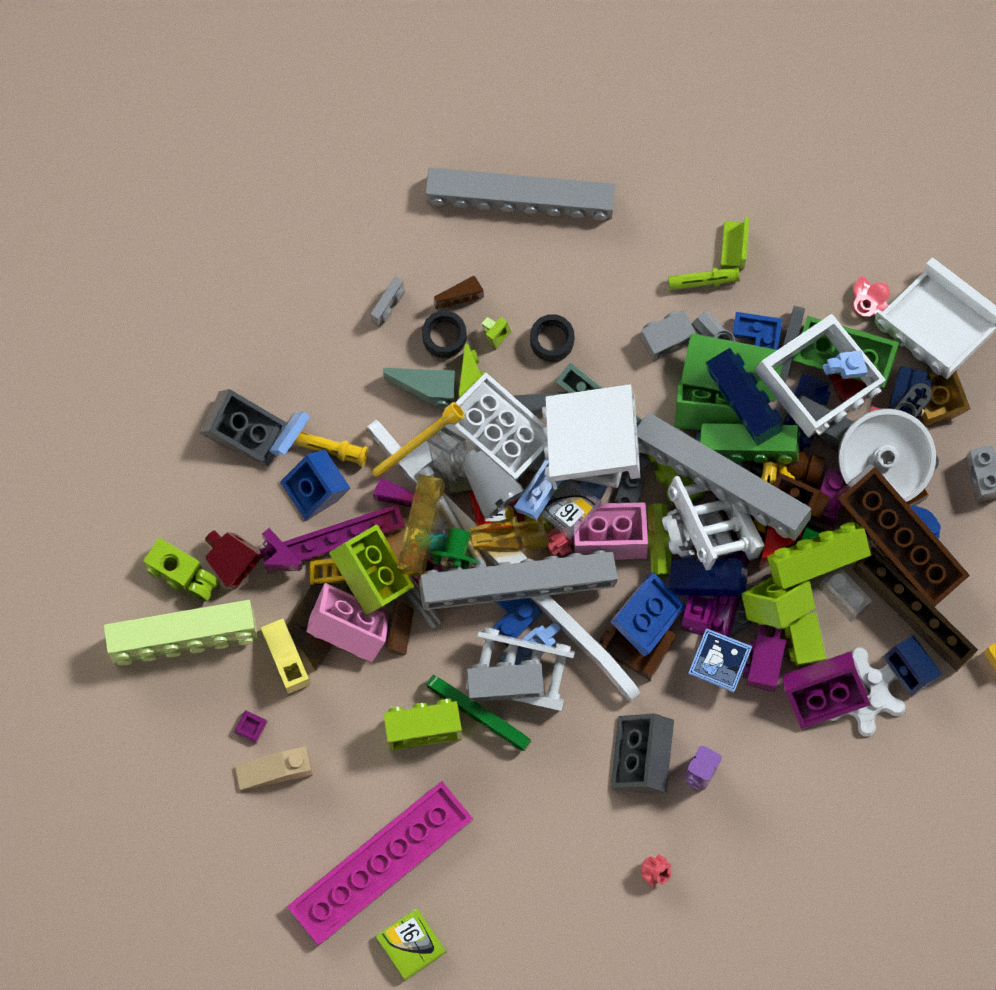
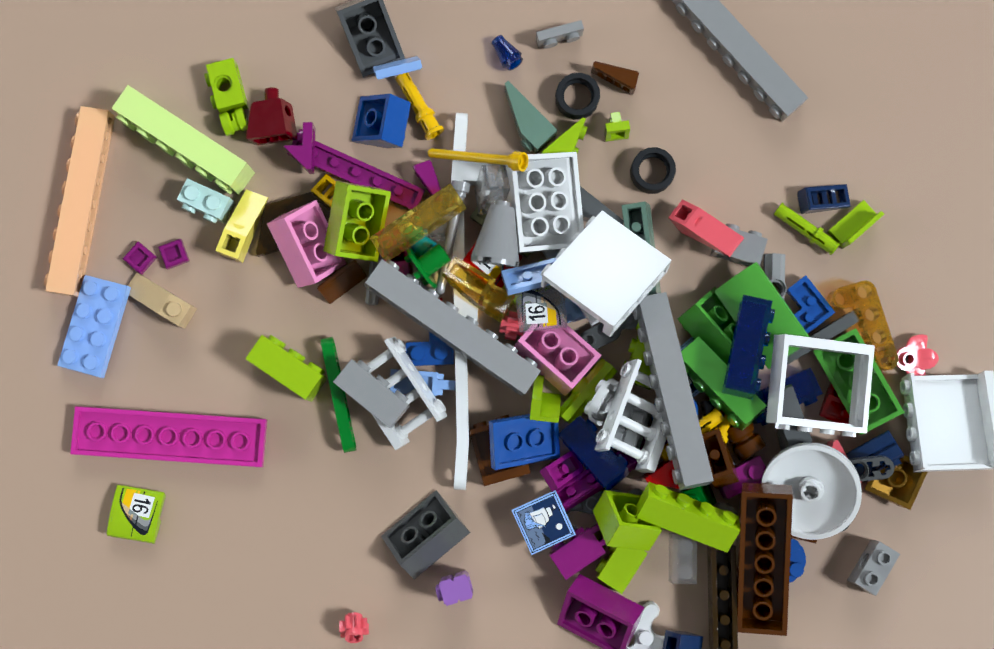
camera: 40 degrees right, 10 degrees up
light blue plate [823,351,868,379] -> none
none -> light nougat brick [44,106,115,298]
none -> light blue plate [57,275,131,378]
none -> magenta tile [123,241,157,275]
none -> light aqua brick [177,178,235,224]
none -> clear blue cone [491,35,523,71]
none -> lime panel [530,375,561,423]
none -> coral slope [668,199,744,257]
none -> dark blue slope [797,184,851,214]
none -> clear yellow beam [826,280,899,371]

